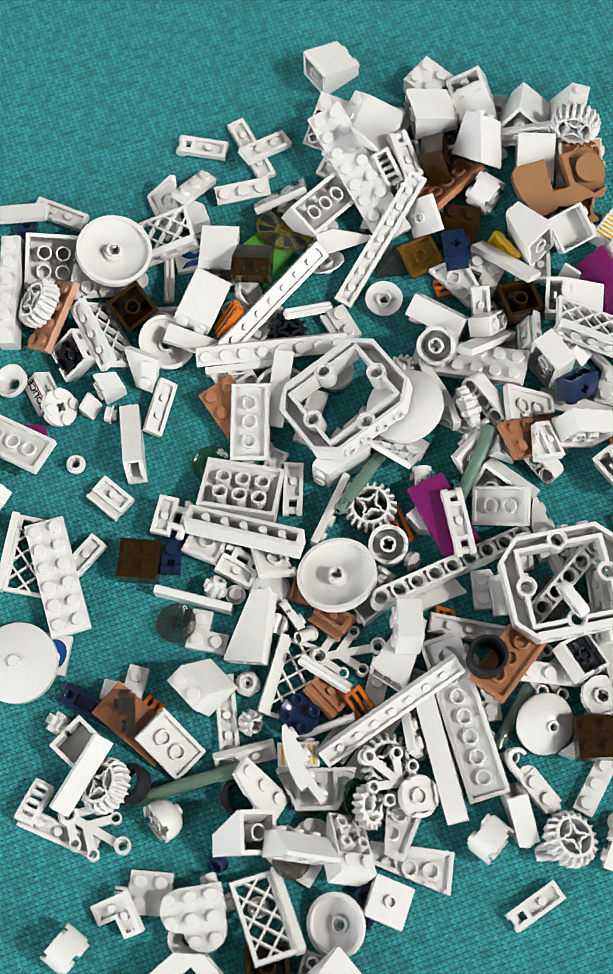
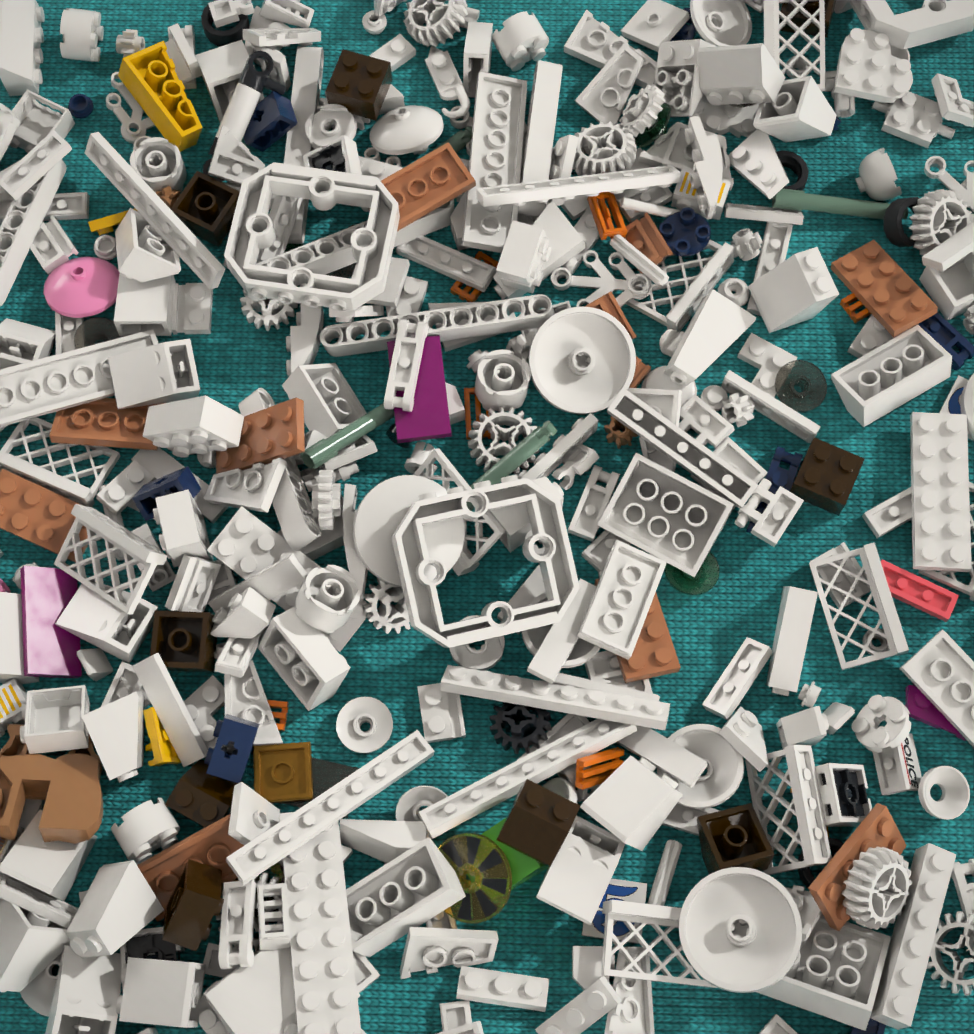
camera: 160 degrees left, 0 degrees up
clear smoke plate [113,689,136,737] -> none
white tile [133,708,207,780] -> none
white plate [279,599,306,632] -> none
white axle [283,301,333,320] -> none
white pin [294,625,319,644] -> none
white dish [350,125,379,152] -> none
white plant [357,746,419,807] -> none
white tile [398,775,439,818] -> none
black piece [466,634,509,679] -> none
white tile [471,486,531,526] -> none
white wing [531,420,566,462] -> none
white beam [556,580,590,618] -> none
none -> white plate [552,444,600,490]
none -> white fence [809,542,909,670]
none -> white slope [831,325,952,427]
none -> coral plate [881,559,959,622]

